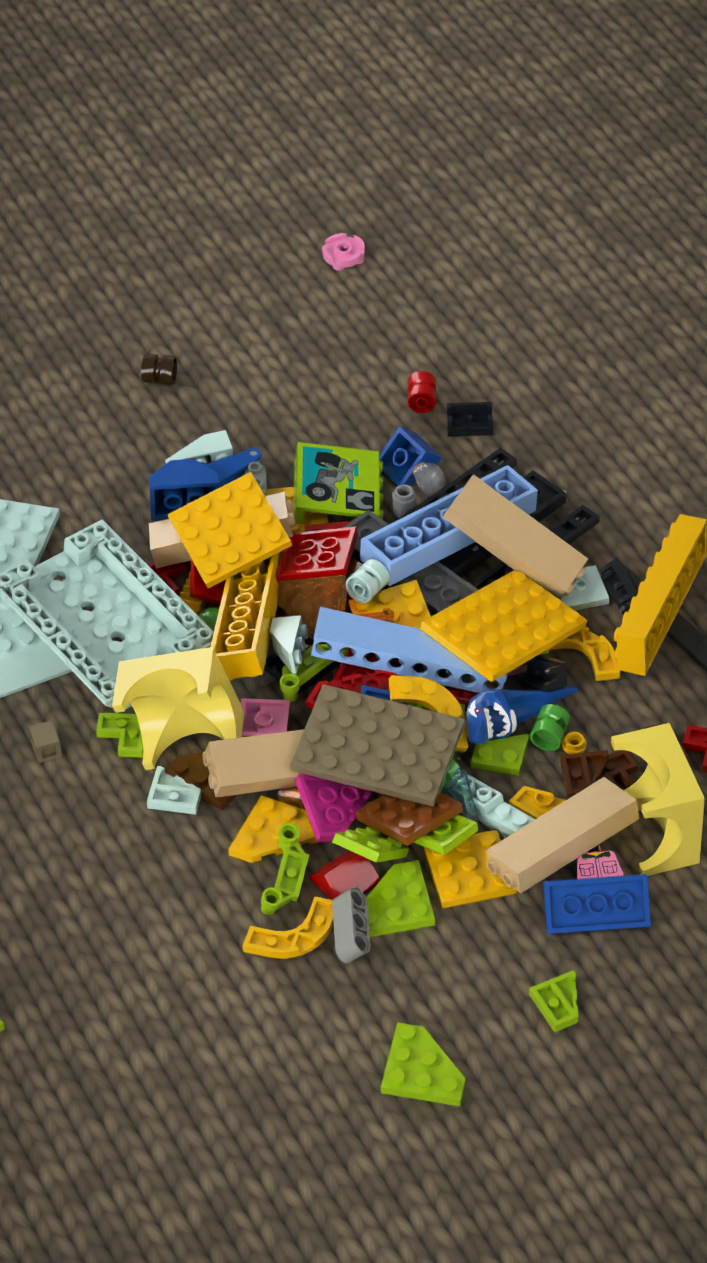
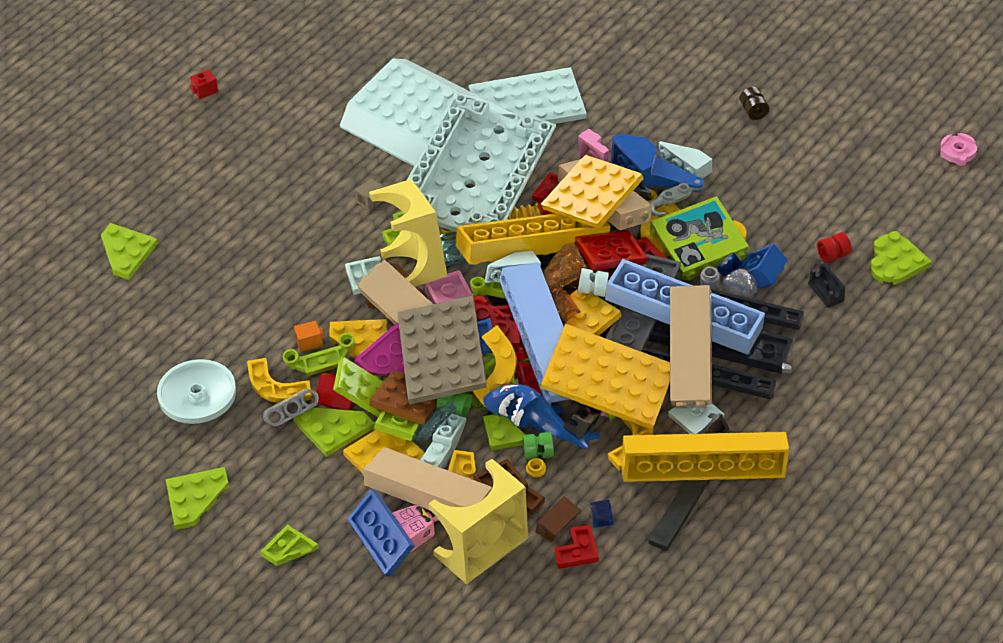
camera: 65 degrees right, 0 degrees up
none -> light aqua dish [157,359,236,424]
none -> orange brick [294,320,325,353]
none -> bright pink plate [578,129,609,162]
none -> clear blue slope [590,500,614,528]
none -> clear blue slope [717,252,744,281]
none -> lime plate [871,231,932,285]

